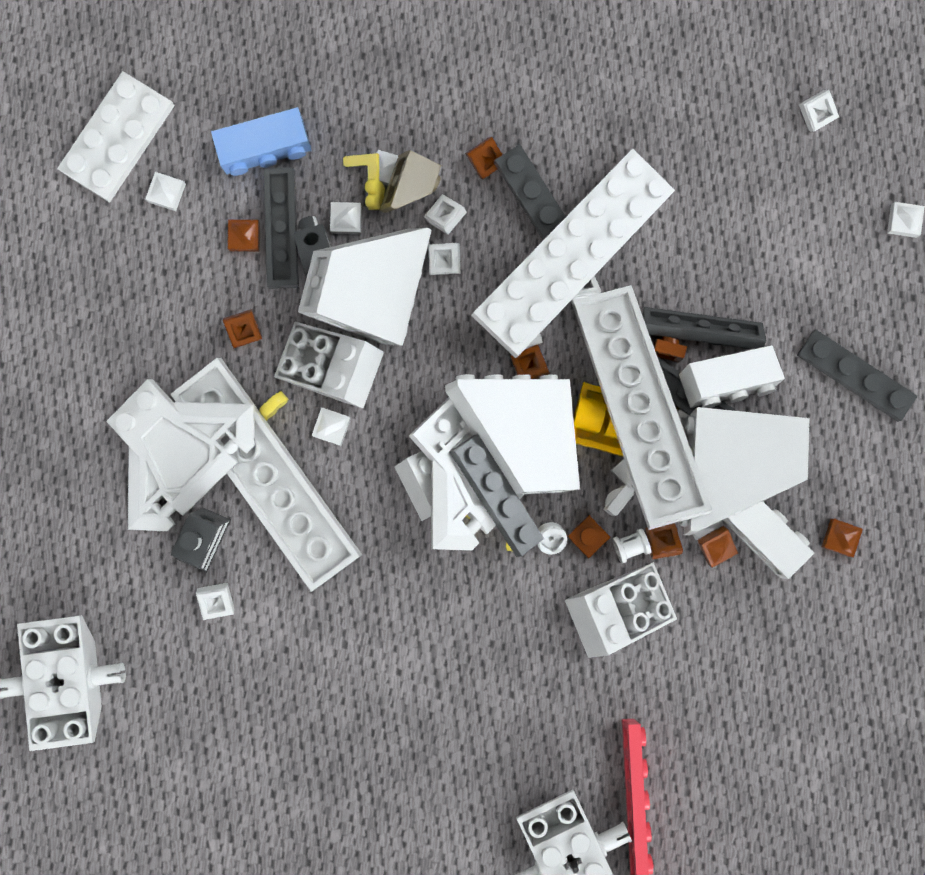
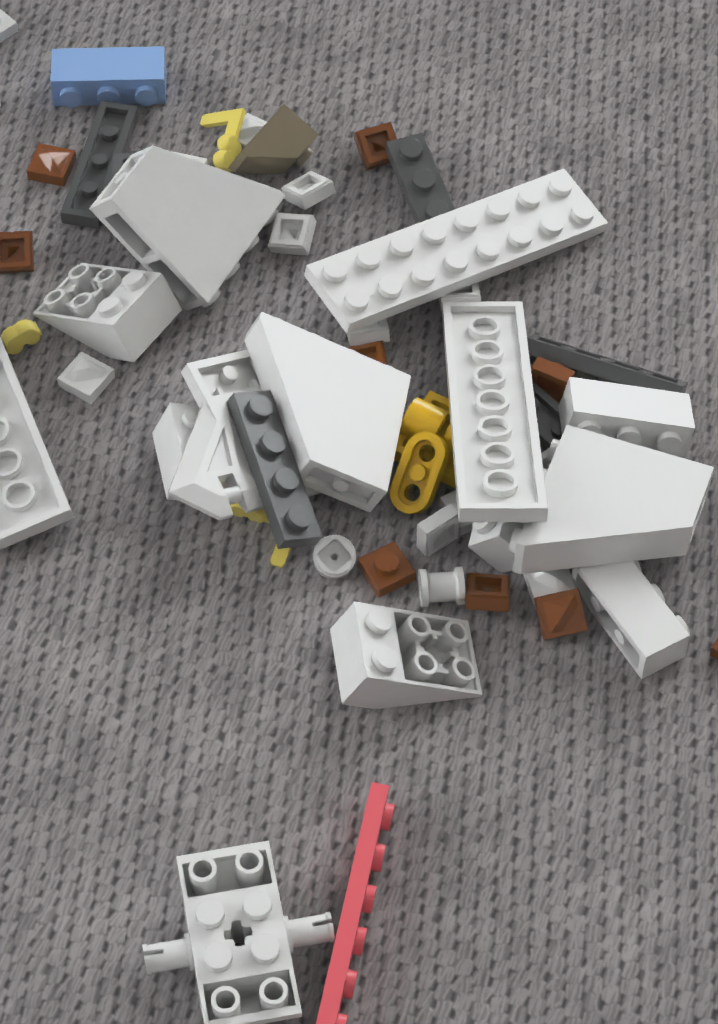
camera: 15 degrees right, 30 degrees down
none -> yellow plate [390,432,449,514]

